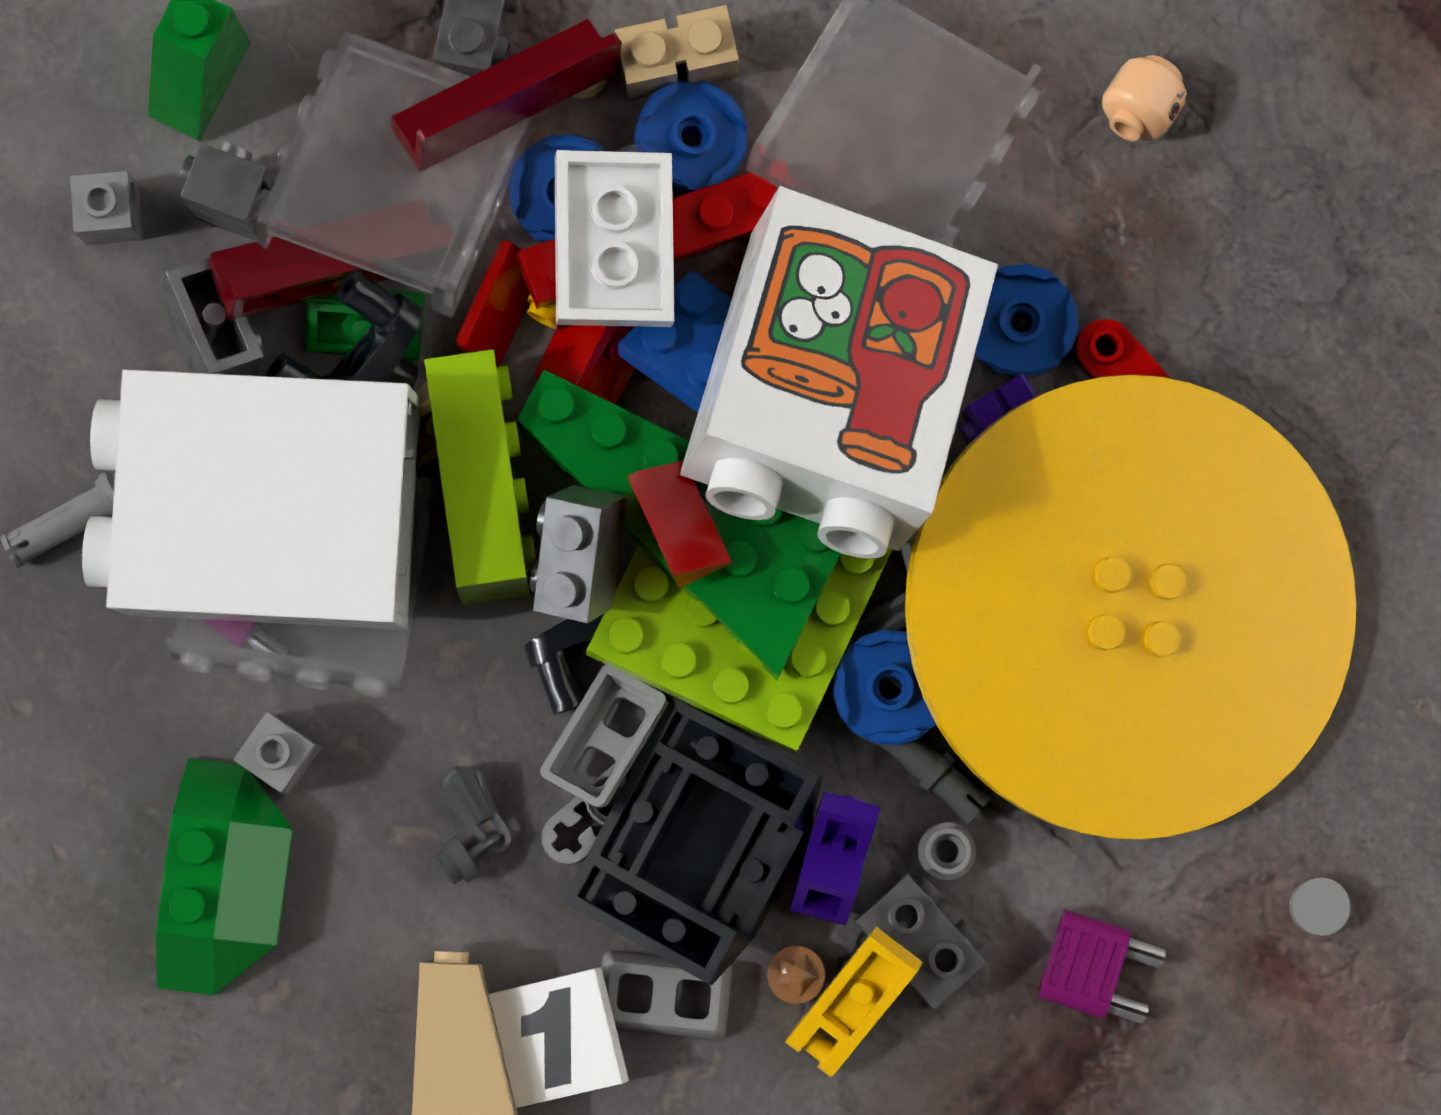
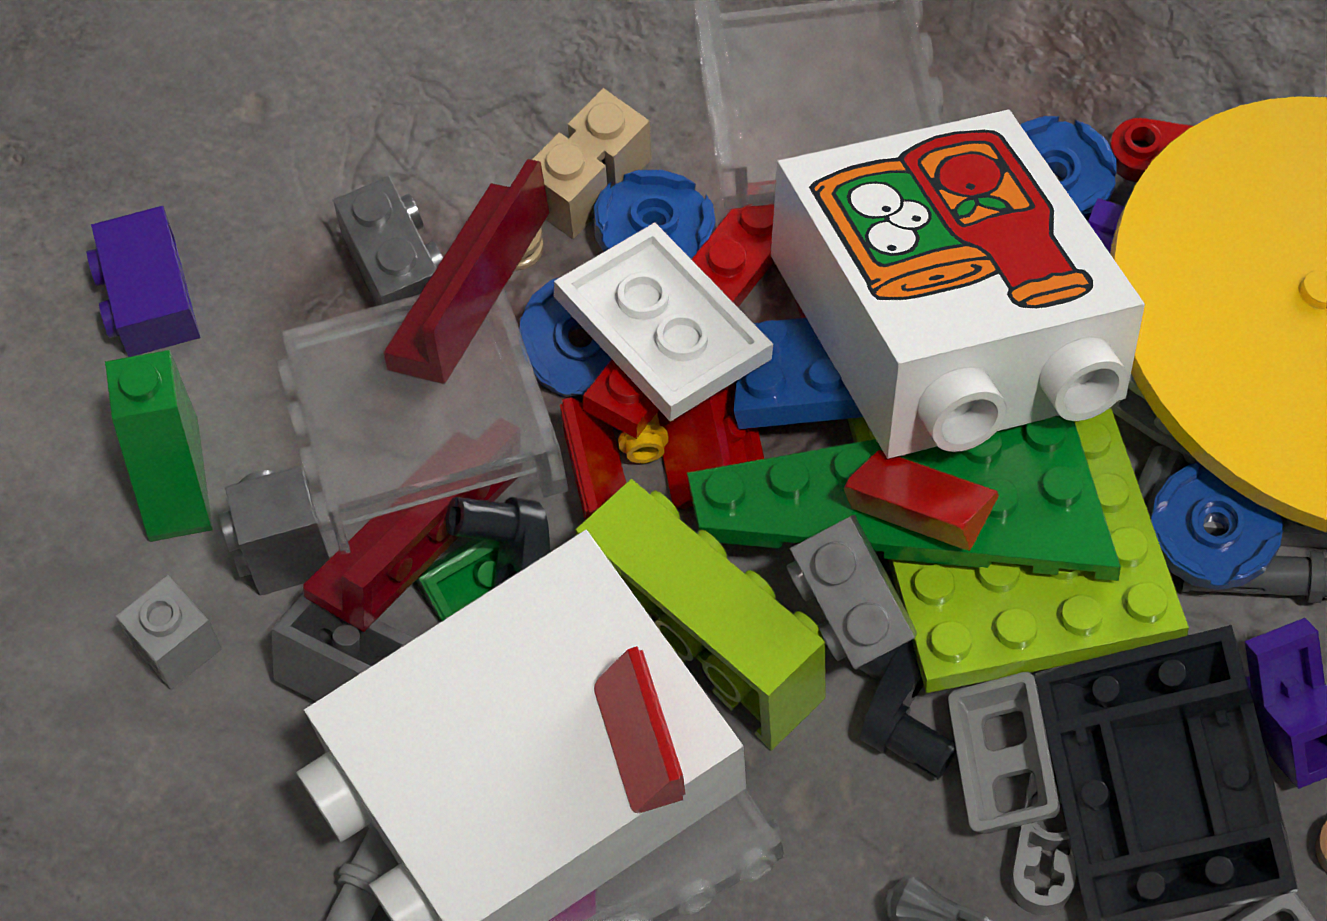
camera: 30 degrees left, 20 degrees down
none -> red slope [594,646,686,813]

